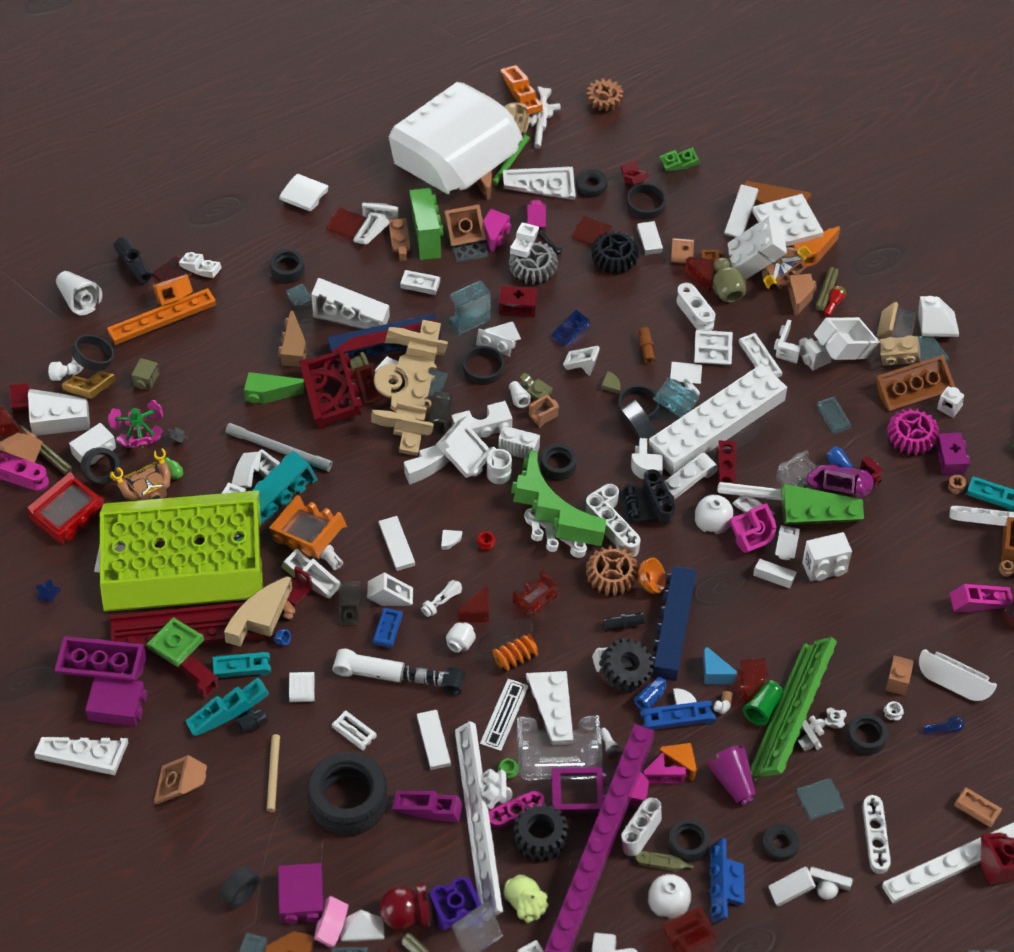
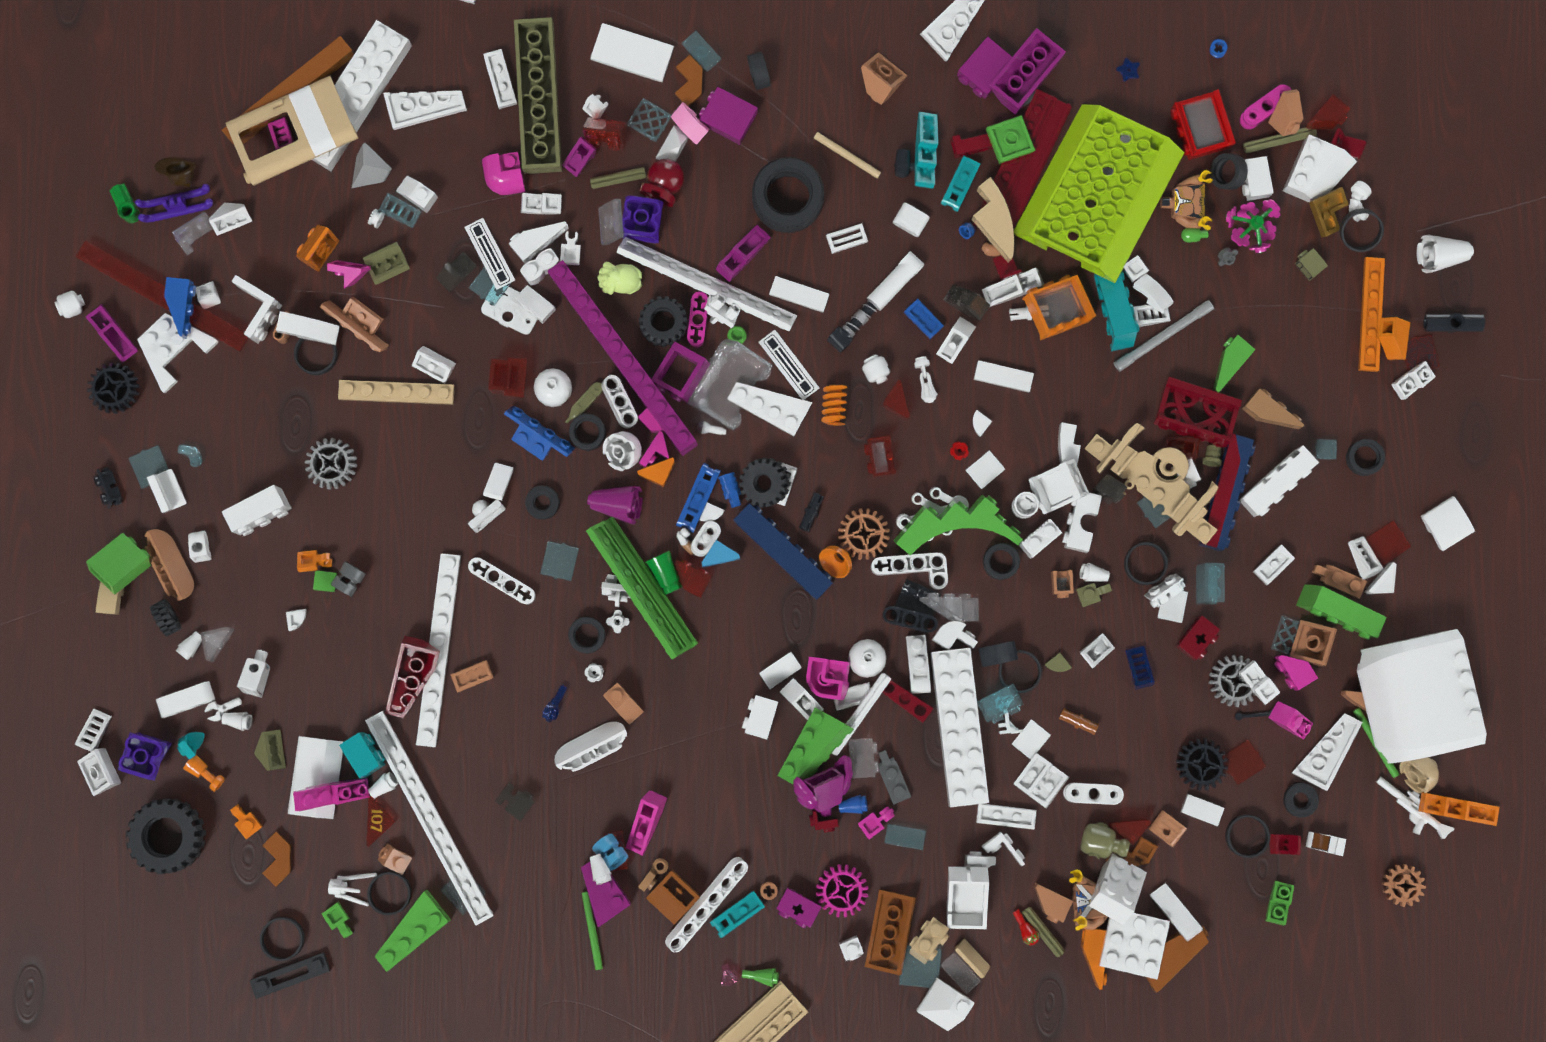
camera: 120 degrees right, 30 degrees up
none -> white cylinder [603,431,642,471]
none -> white plate [691,521,721,557]
none -> dark pink plate [858,806,895,839]
none -> dark grey hinge [878,750,911,805]
none -> clear slope [920,593,979,622]
none -> white sticker [966,450,1005,489]
none -> leg [1305,832,1346,856]

